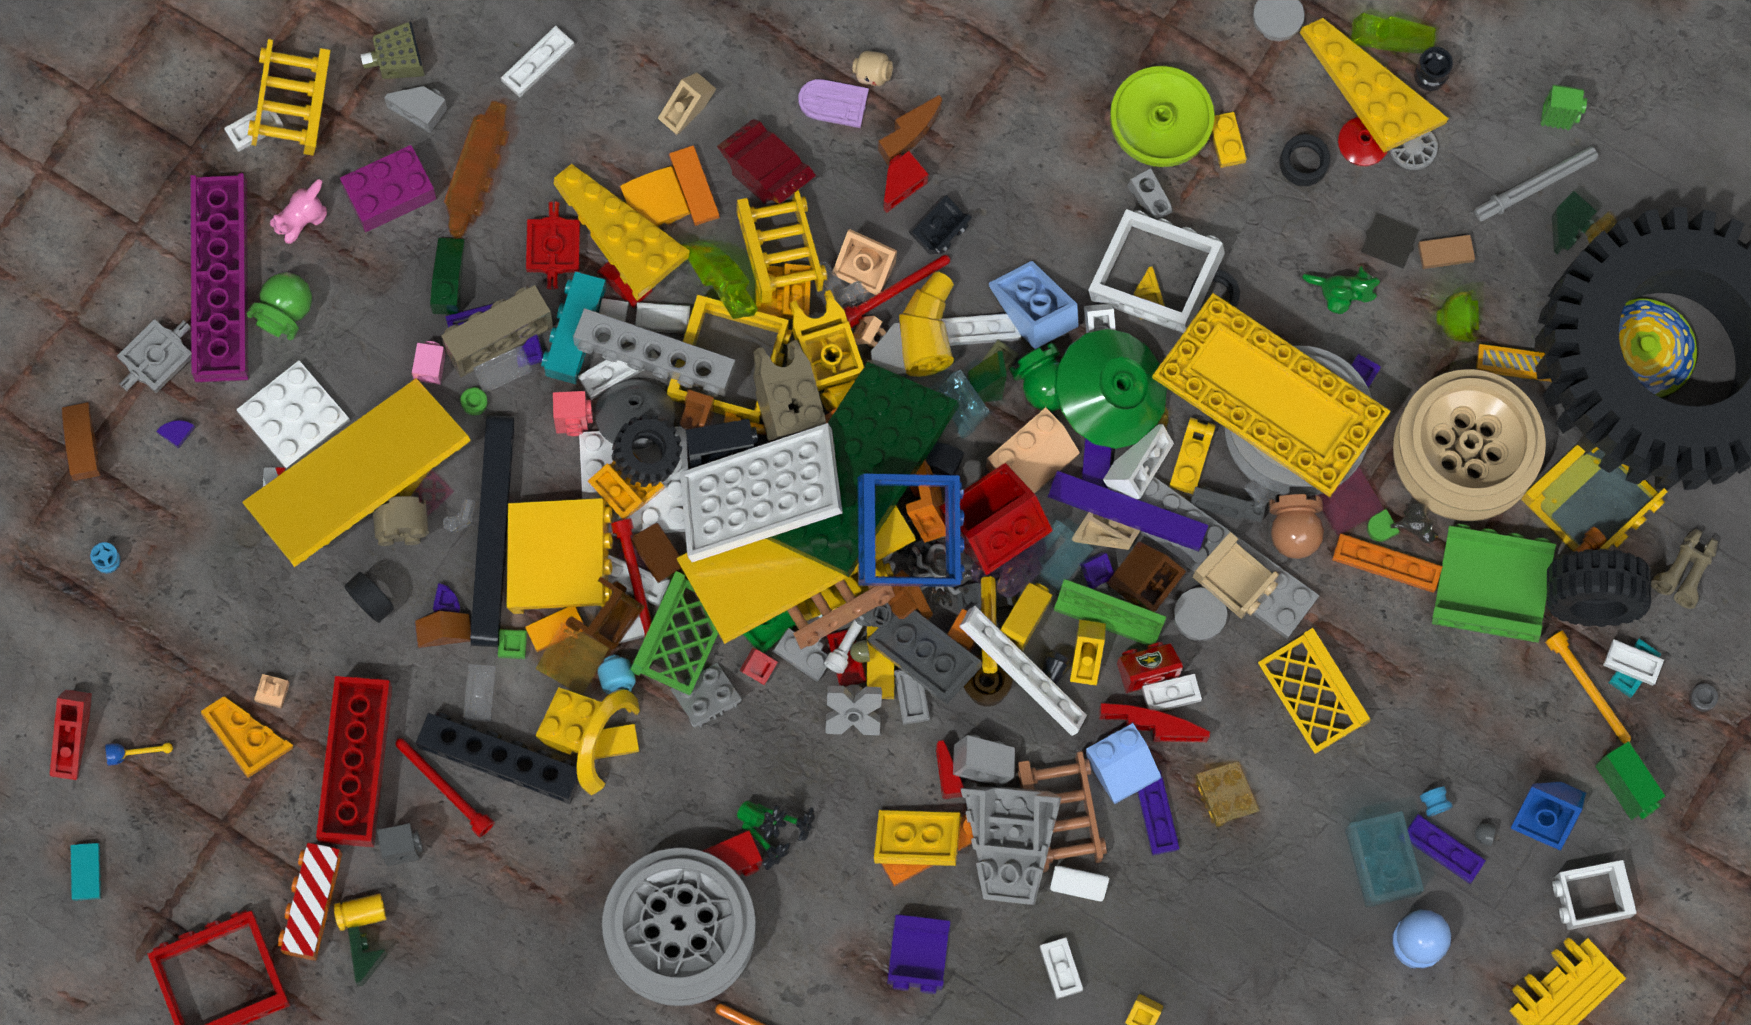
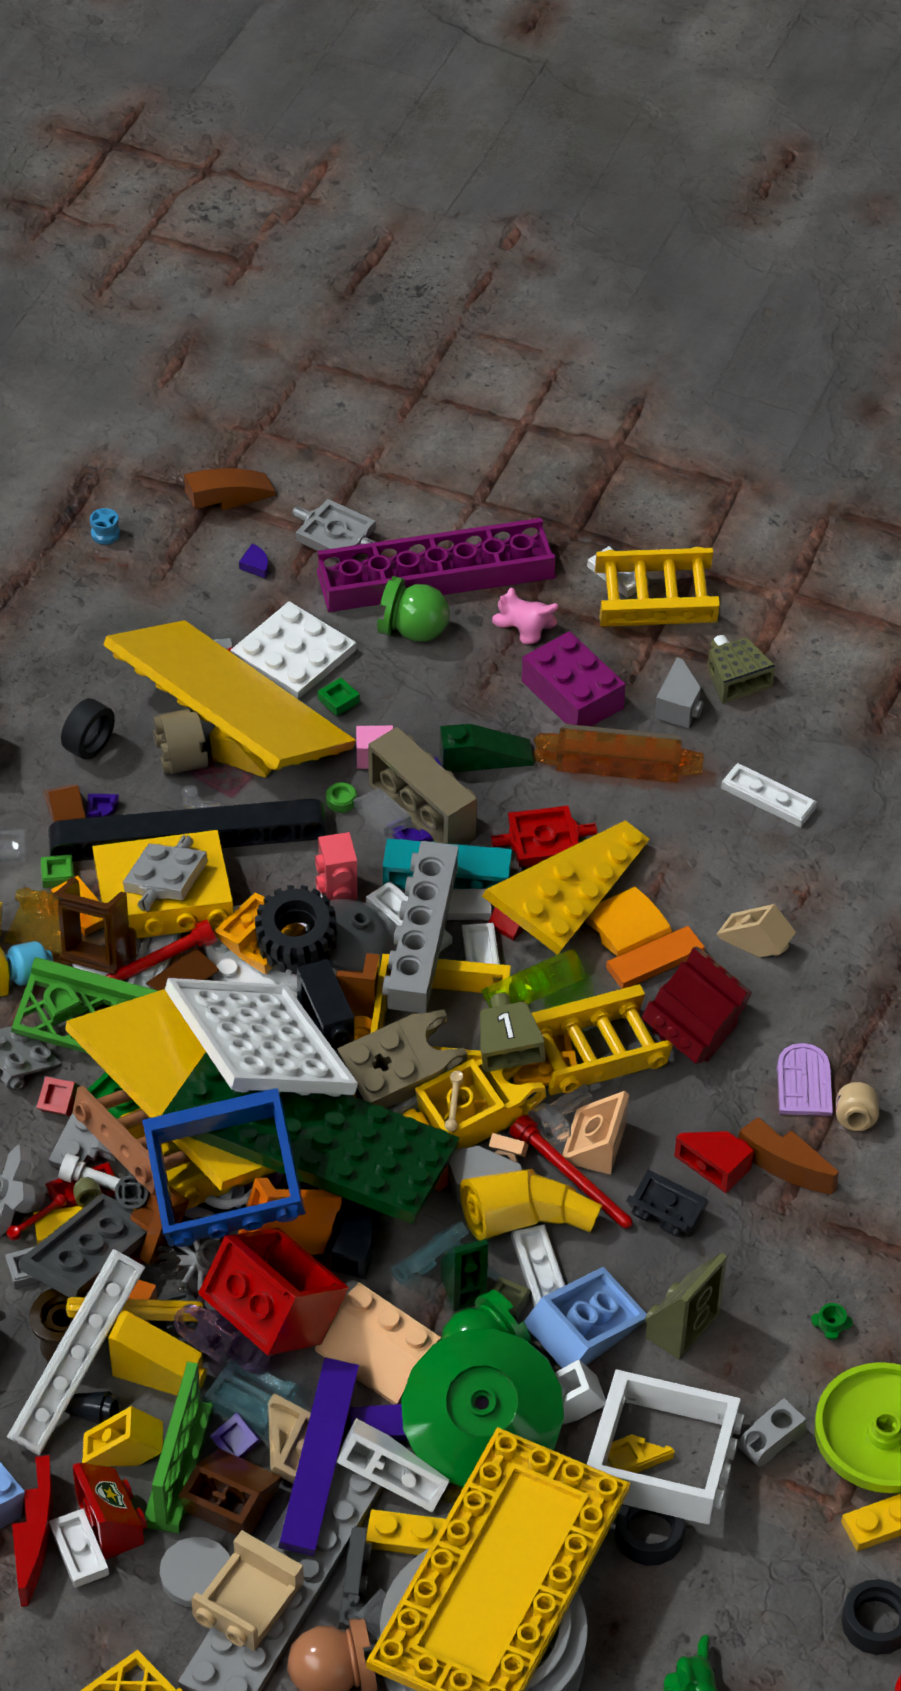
camera: 85 degrees right, 25 degrees down
none -> red hinge [7,1194,68,1241]
none -> bright green tile [43,983,82,1022]
none -> light grey plate [123,835,208,912]
none -> green plate [318,677,360,716]
none -> tan hinge [445,1071,464,1132]
none -> olive torso [480,993,546,1073]
none -> olive slope [645,1252,727,1360]
none -> green plate [811,1303,853,1340]

